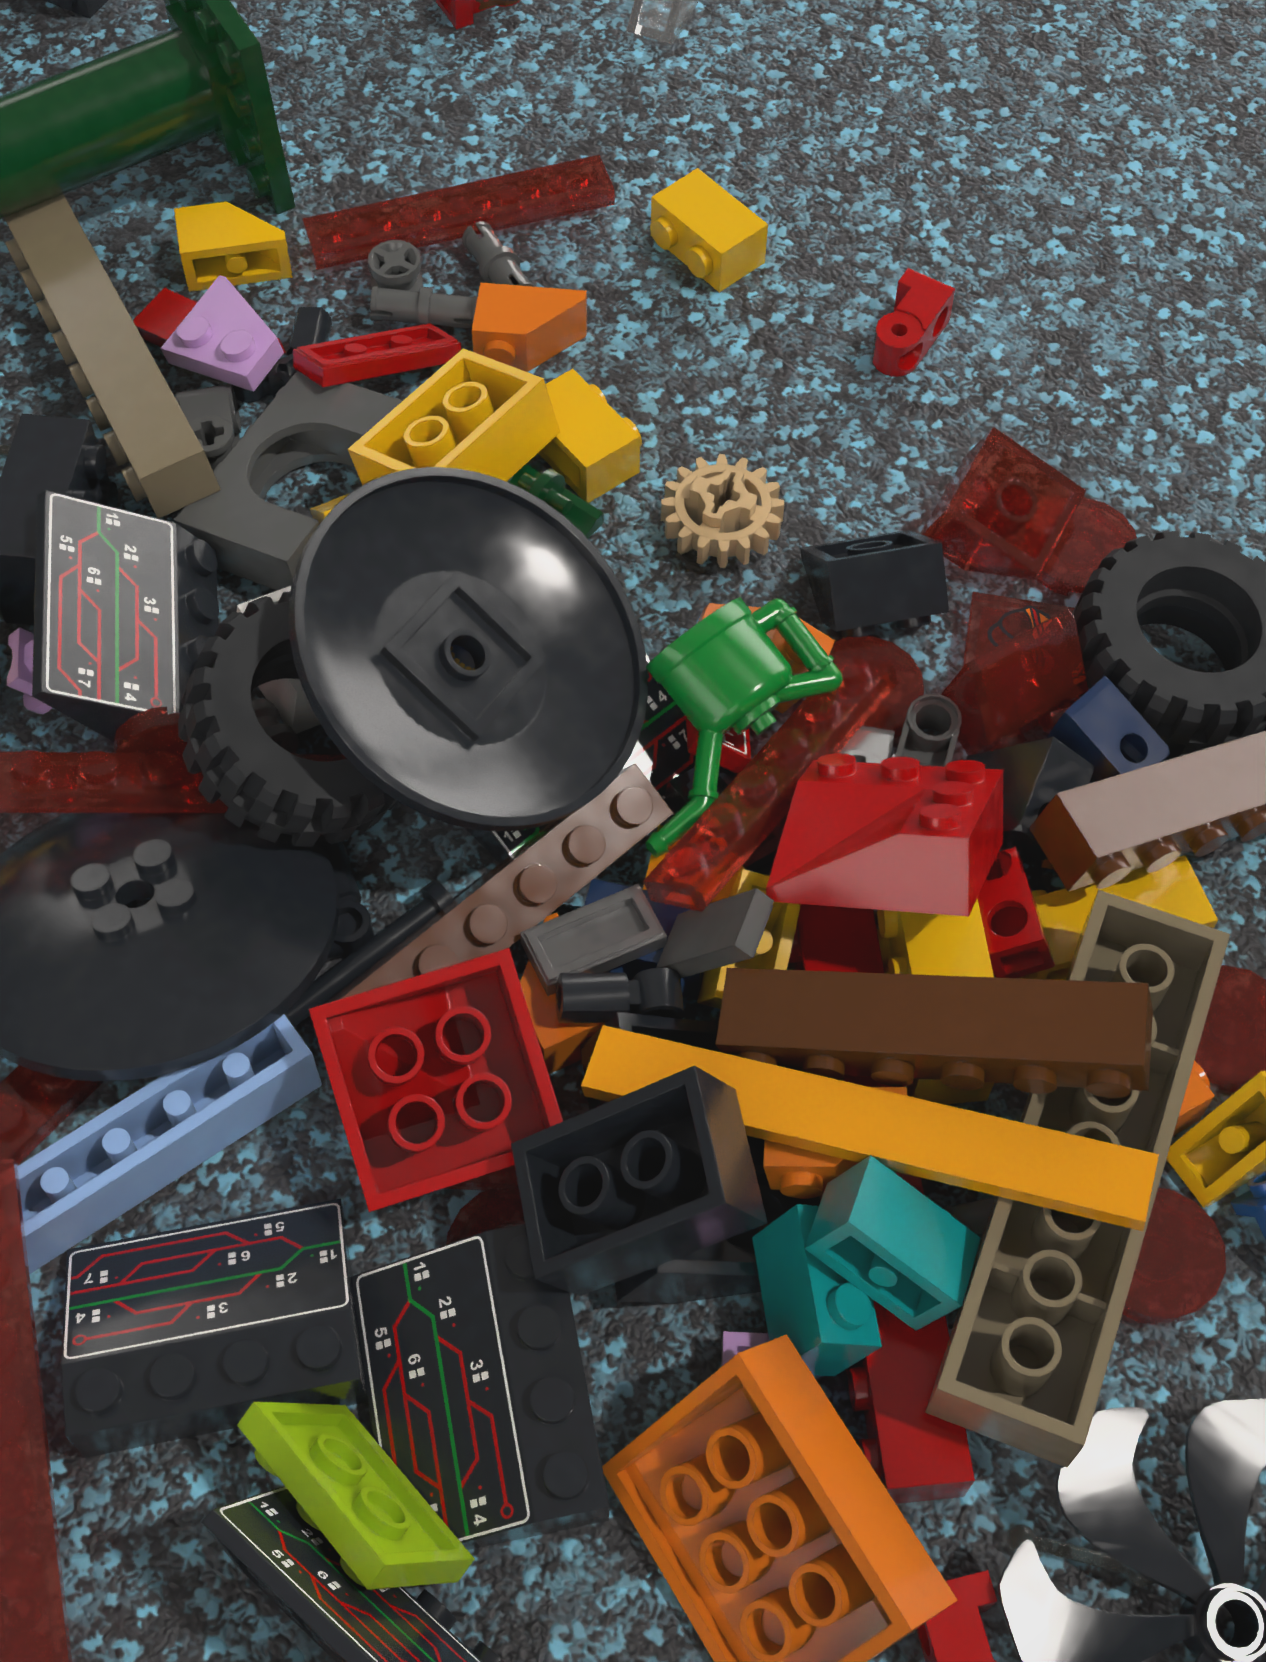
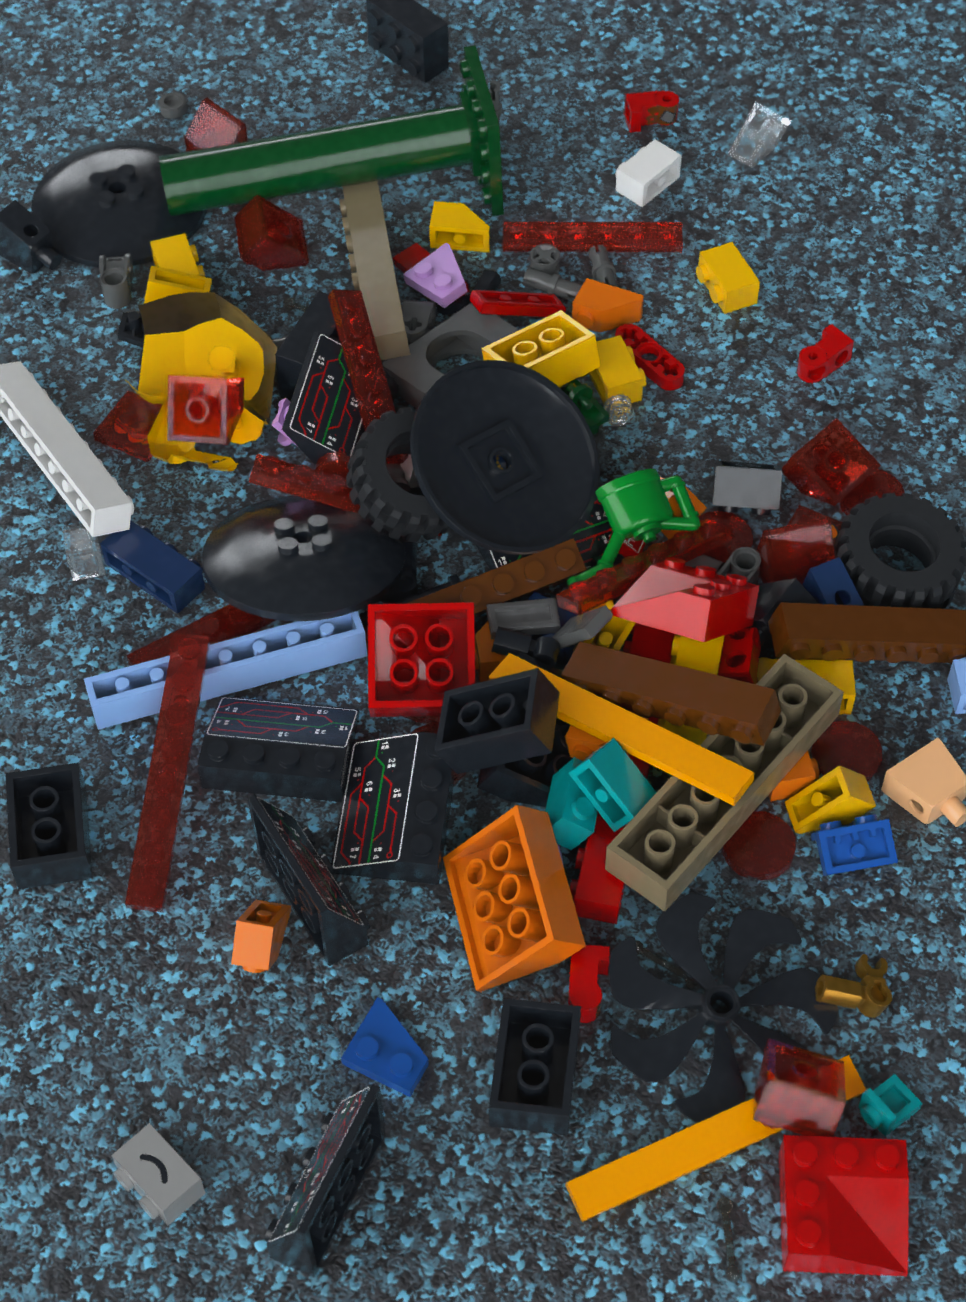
camera: 20 degrees right, 5 degrees down
lime plate [237,1402,475,1590] -> none
tan gear [661,454,784,568] -> none
none -> clear red plate [328,289,408,463]
none -> clear bush [603,395,635,426]
none -> red beam [615,324,685,391]
none -> white brick [616,139,682,207]

